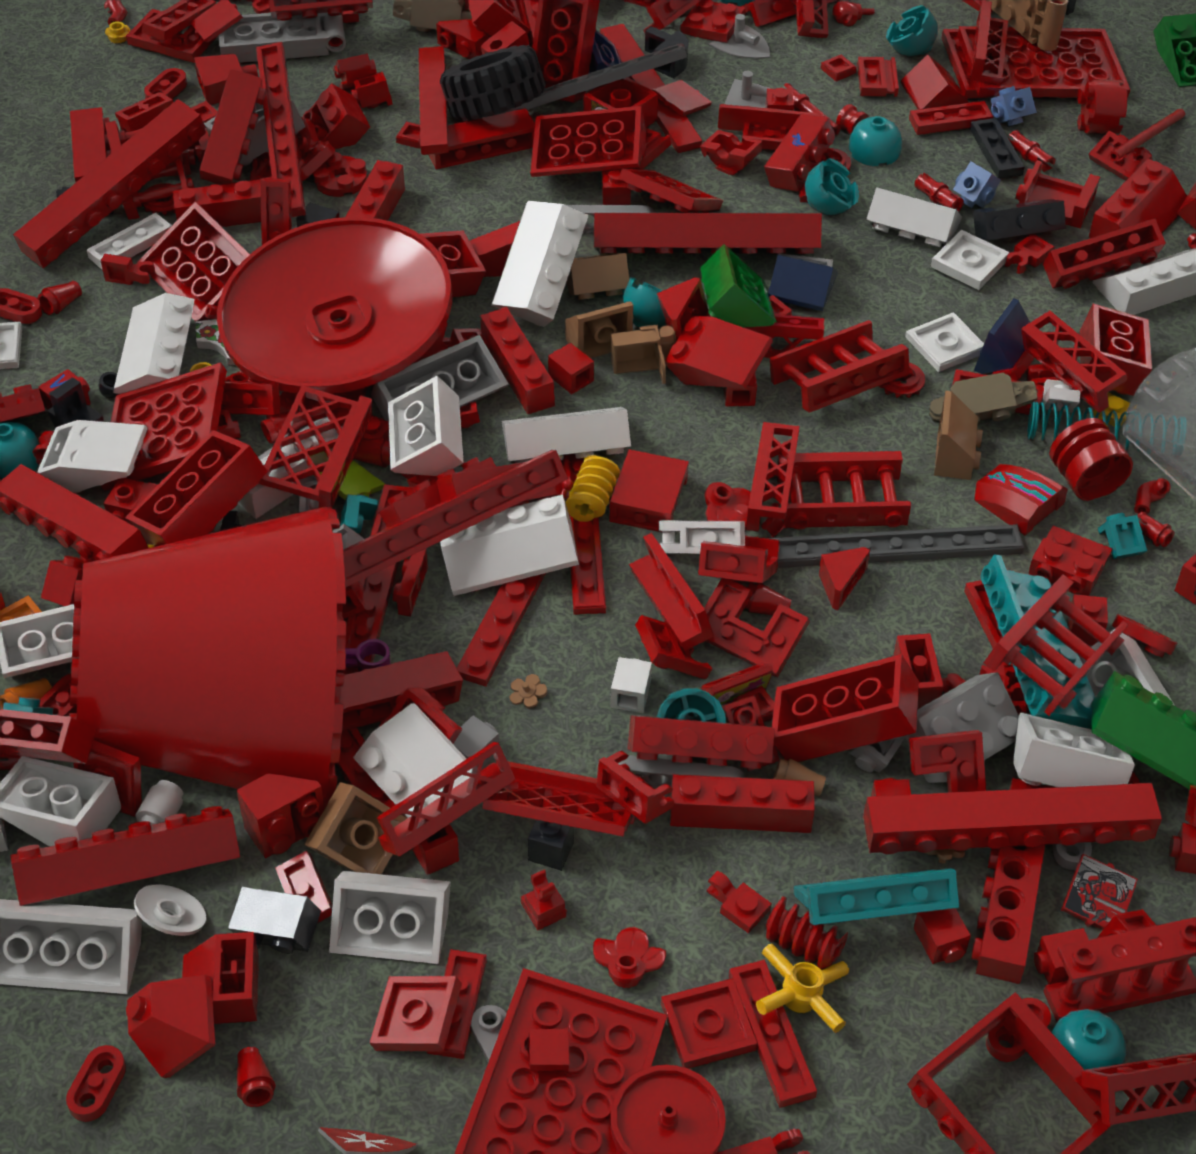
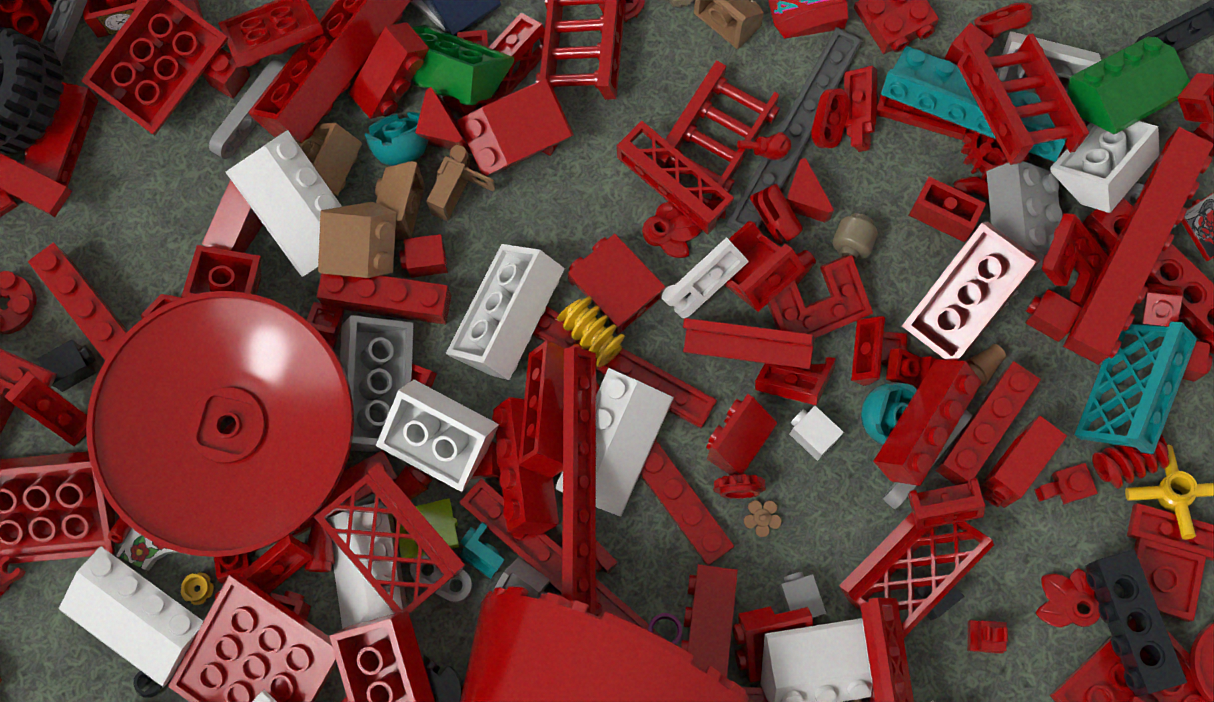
camera: 55 degrees left, 25 degrees up
none -> medium nougat slope [318,202,397,278]
none -> red brick [349,22,430,119]
none -> red slope [706,394,777,476]
none -> red gear [713,474,766,499]
none -> red piece [737,132,791,161]
none -> red arm [750,183,803,244]
none -> red plate [811,88,850,148]
none -> dark tan head [832,213,878,262]
none -> red hinge [844,65,877,152]
none -> red window [979,416,1067,508]
none -> black brick [1085,549,1187,697]
none -> brick [1143,283,1182,327]

